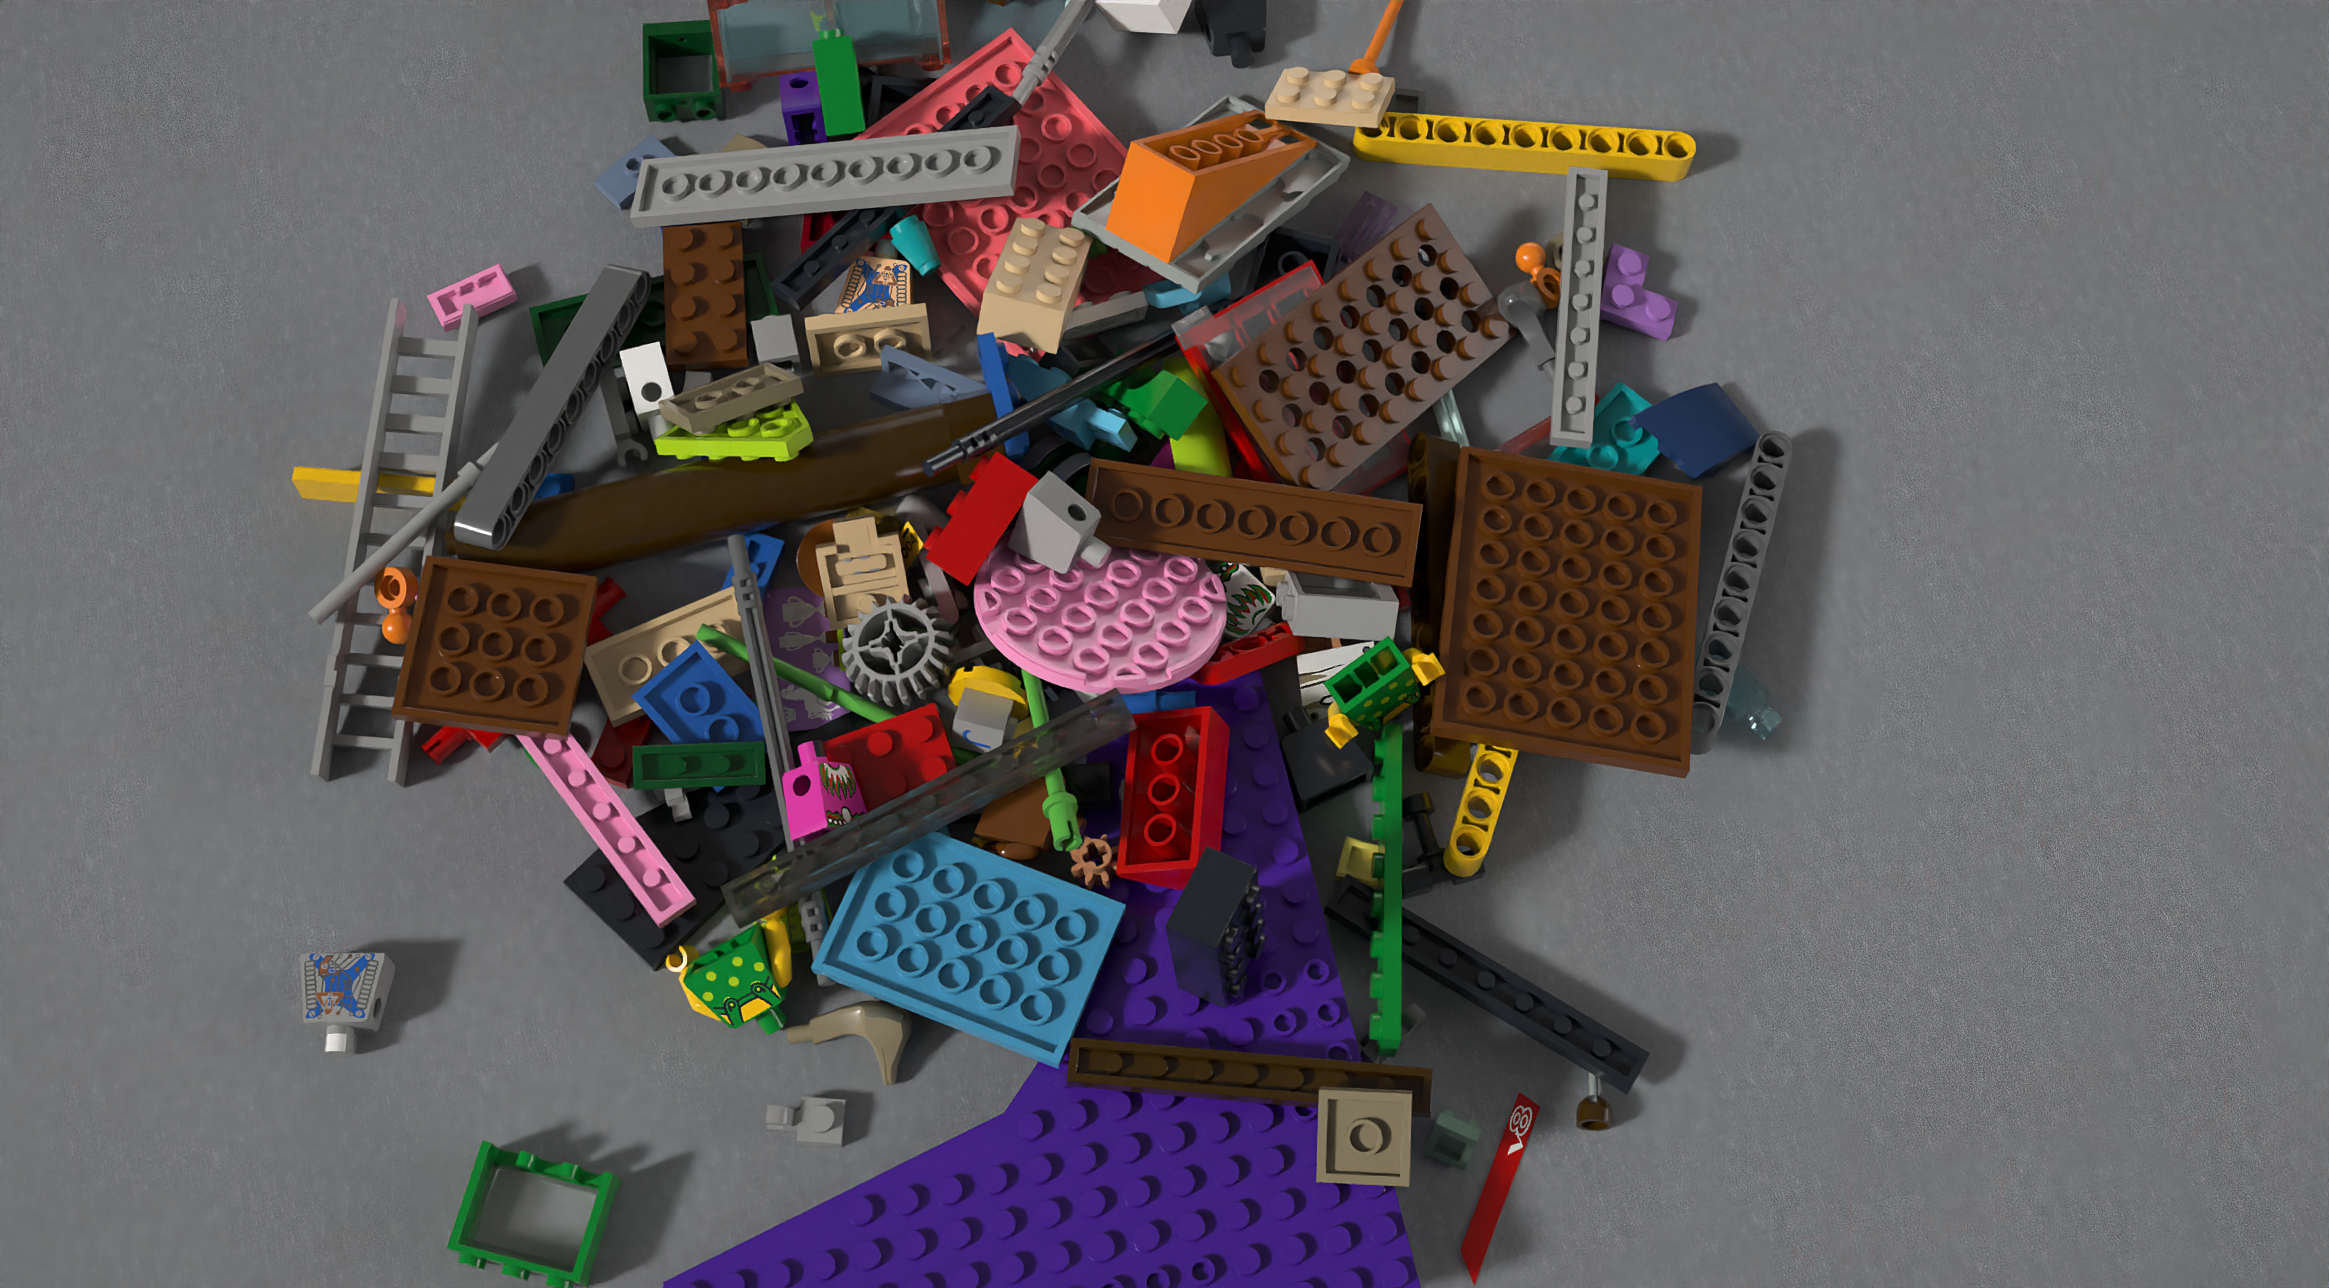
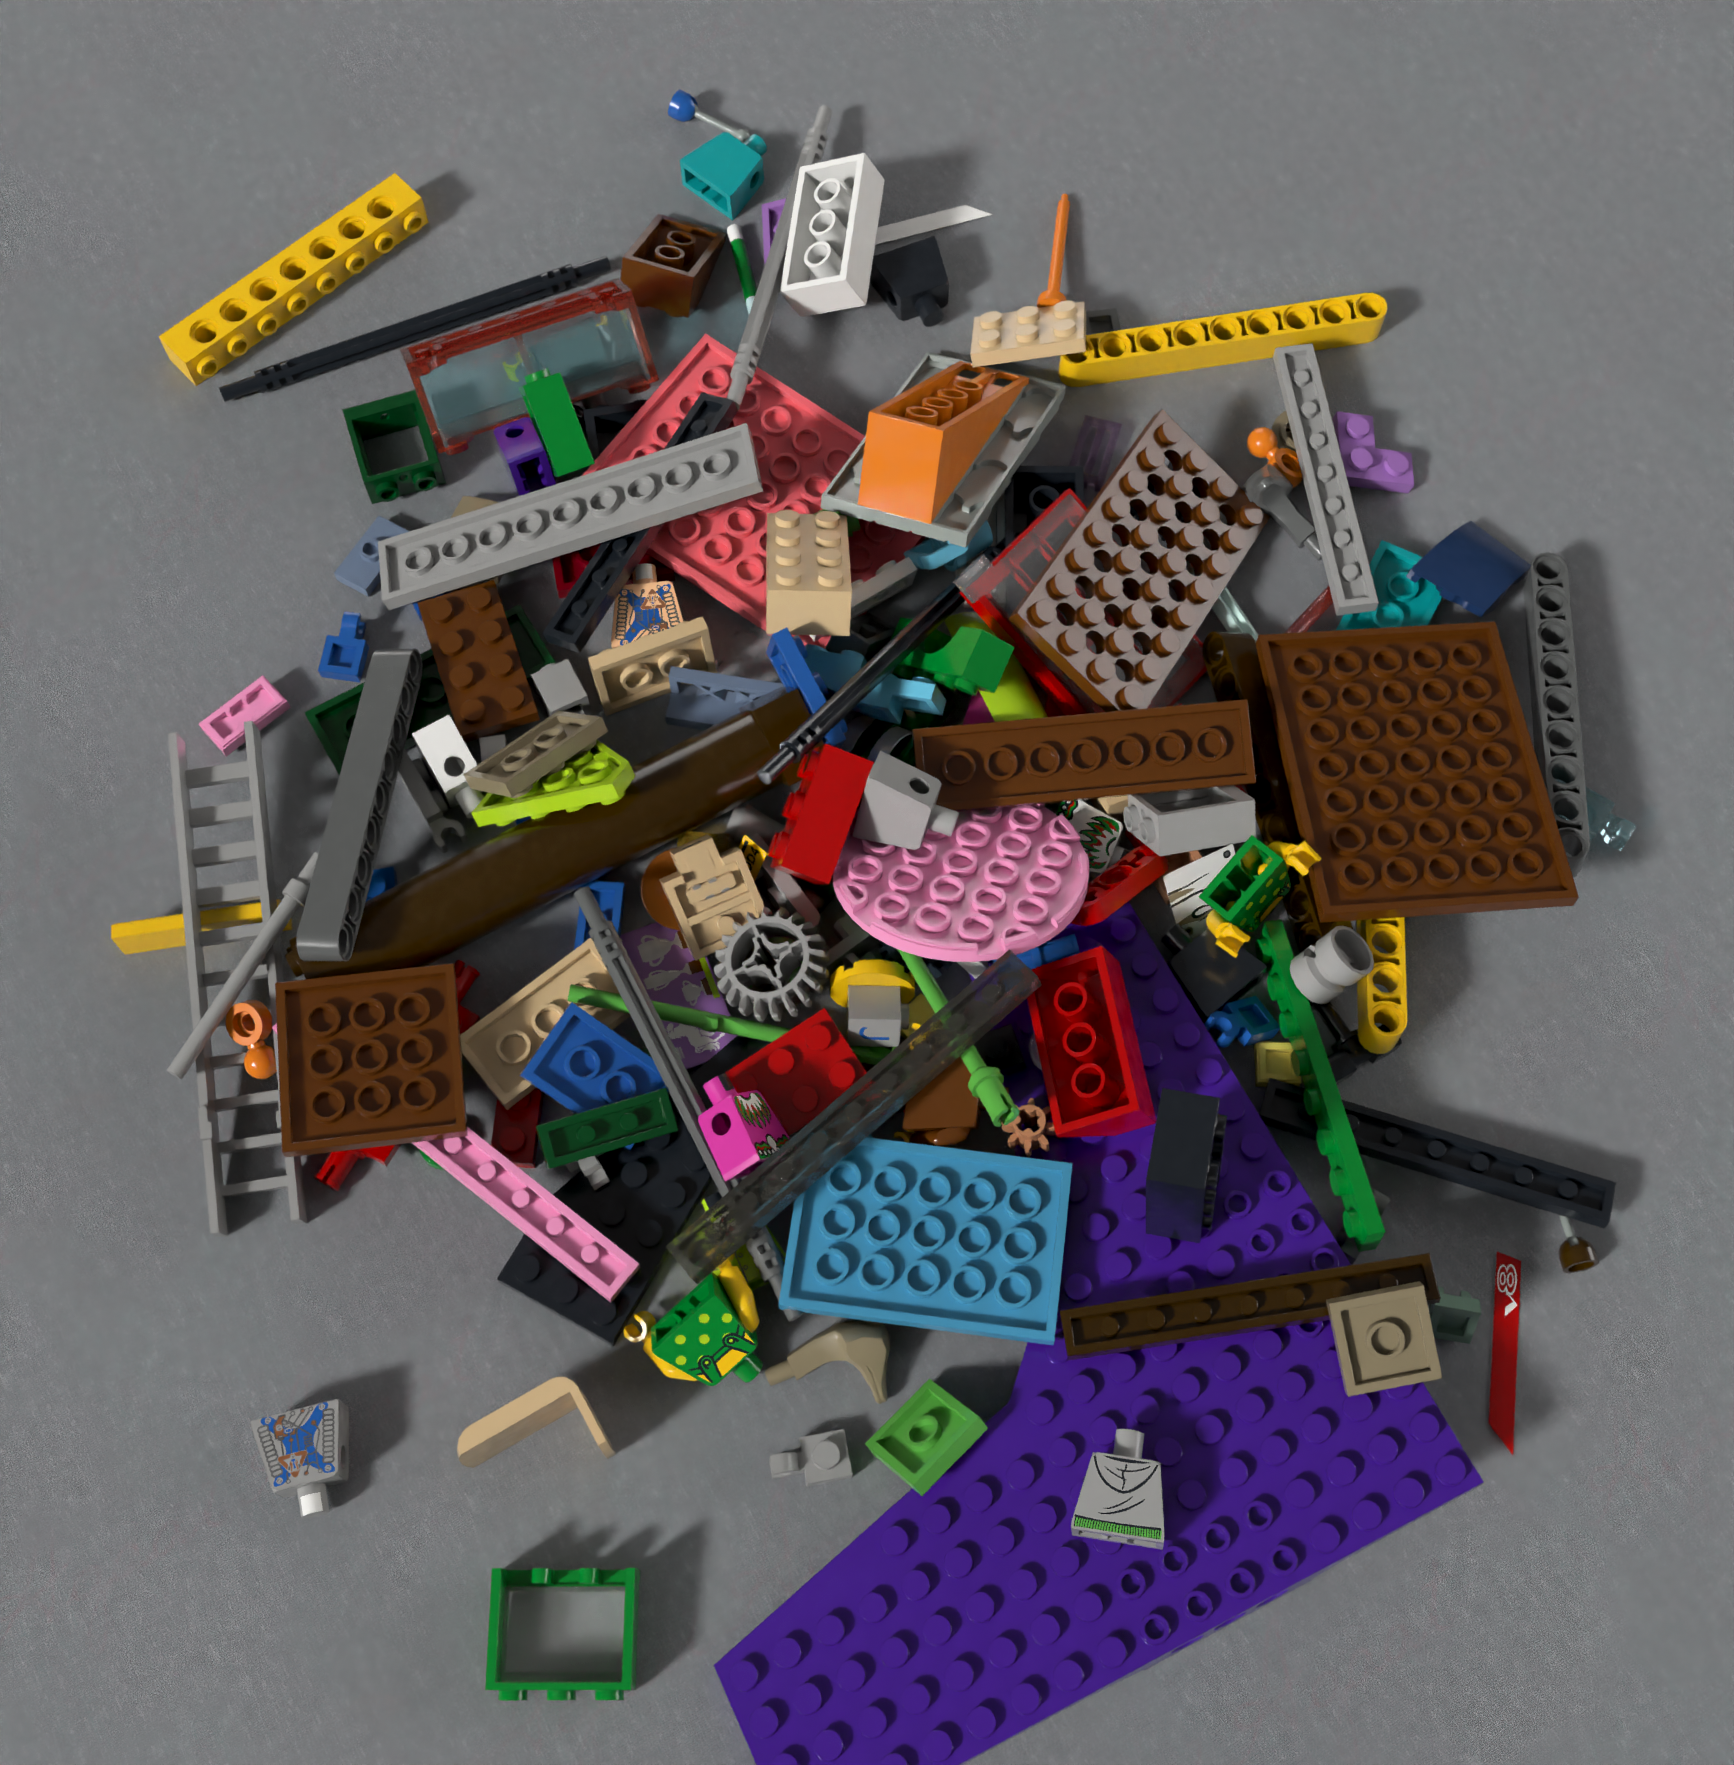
camera: 10 degrees left, 0 degrees up
teal cone [889,215,942,277] -> none
none -> blue plate [318,611,369,683]
none -> tan piece [457,1376,616,1468]
none -> bright green plate [865,1378,988,1496]
none -> light grey torso [1071,1429,1165,1550]
none -> blue plate [1204,996,1280,1048]
none -> light grey wheel [1290,926,1374,1004]

